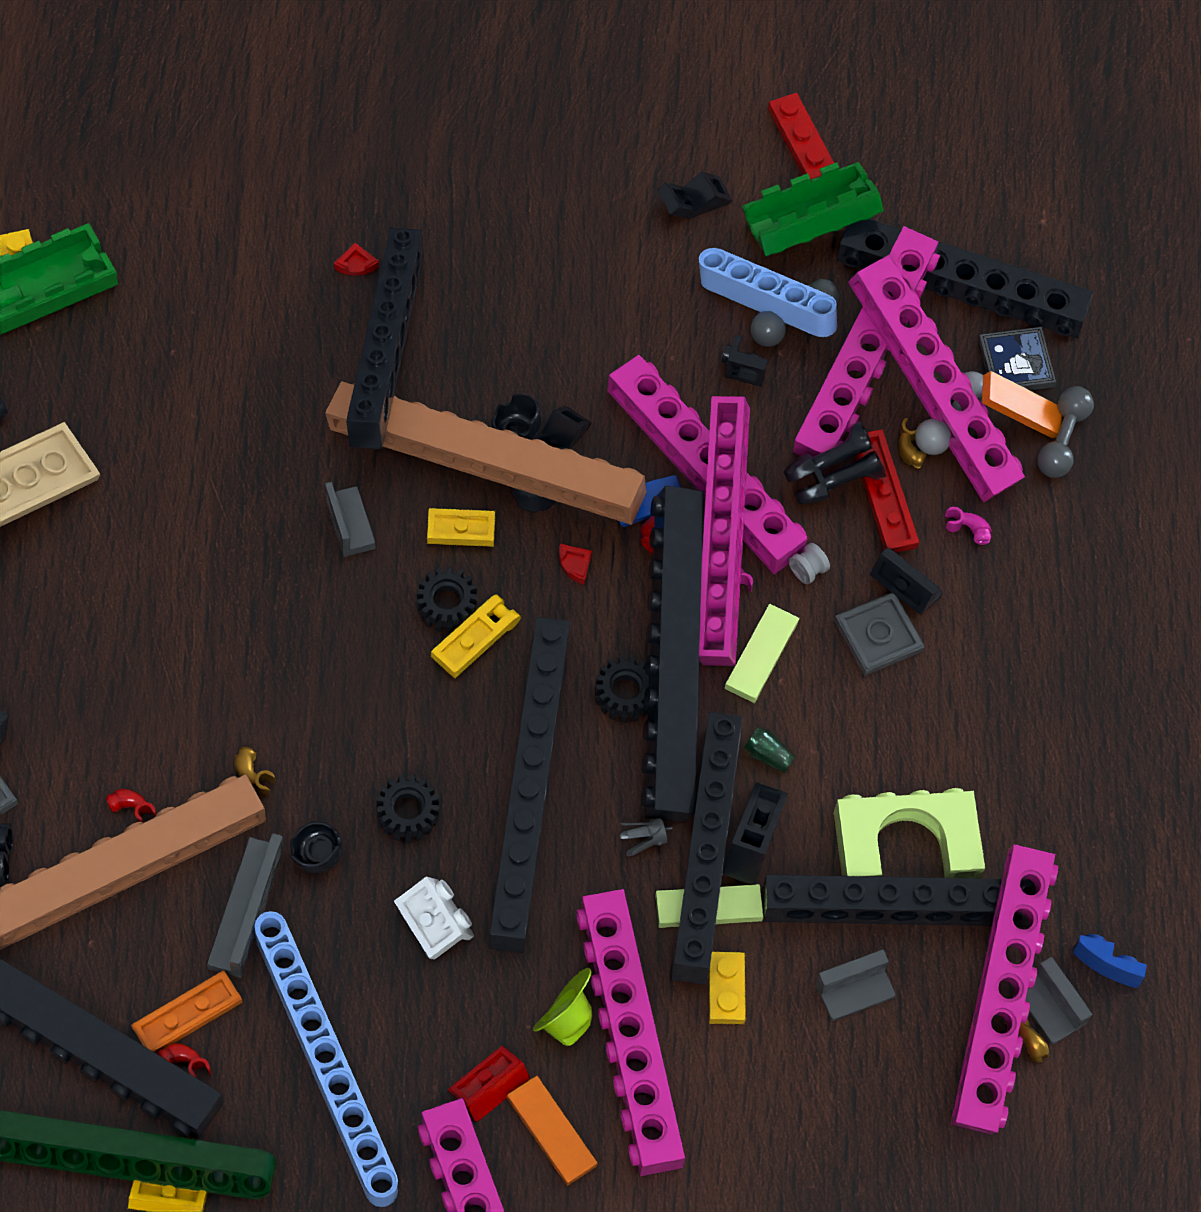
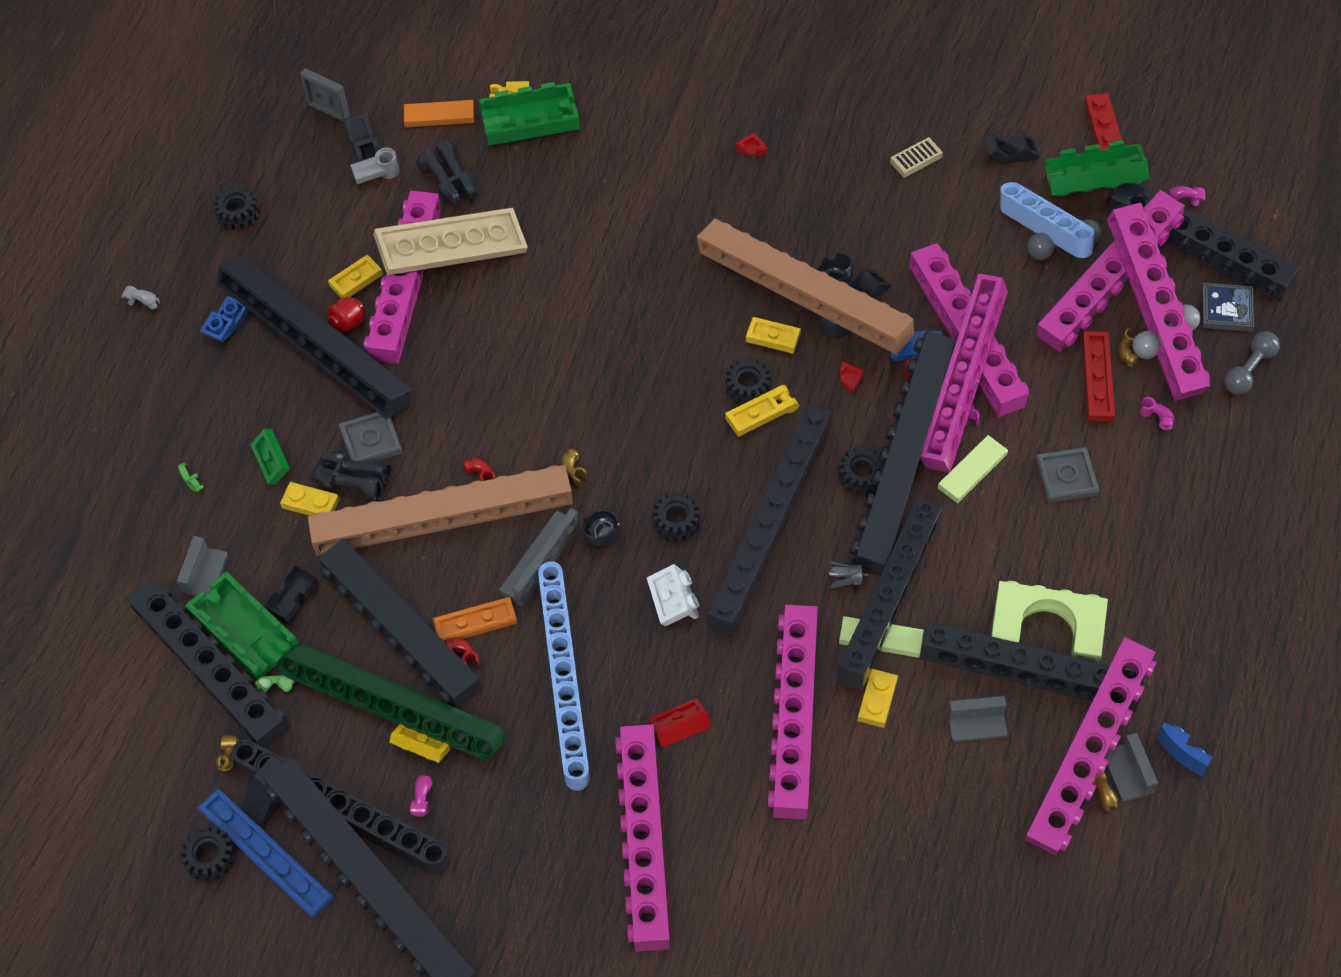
camera: 25 degrees right, 5 degrees down
dark grey panel [325,482,376,557] -> none
black brick [346,227,424,449] -> none
orange tile [507,1076,598,1186] -> none
lime piece [533,968,592,1046] -> none
black bracket [721,335,768,387] -> none
black slope [722,782,788,885] -> none
clear green cone [743,726,796,773] -> none
black piece [783,421,887,504] -> none
light grey wheel [788,543,830,585] -> none
black panel [870,547,943,615] -> none
tile [982,371,1062,439] -> none
none -> tan tile [890,137,943,178]
none -> dark pink arm [1166,186,1205,207]

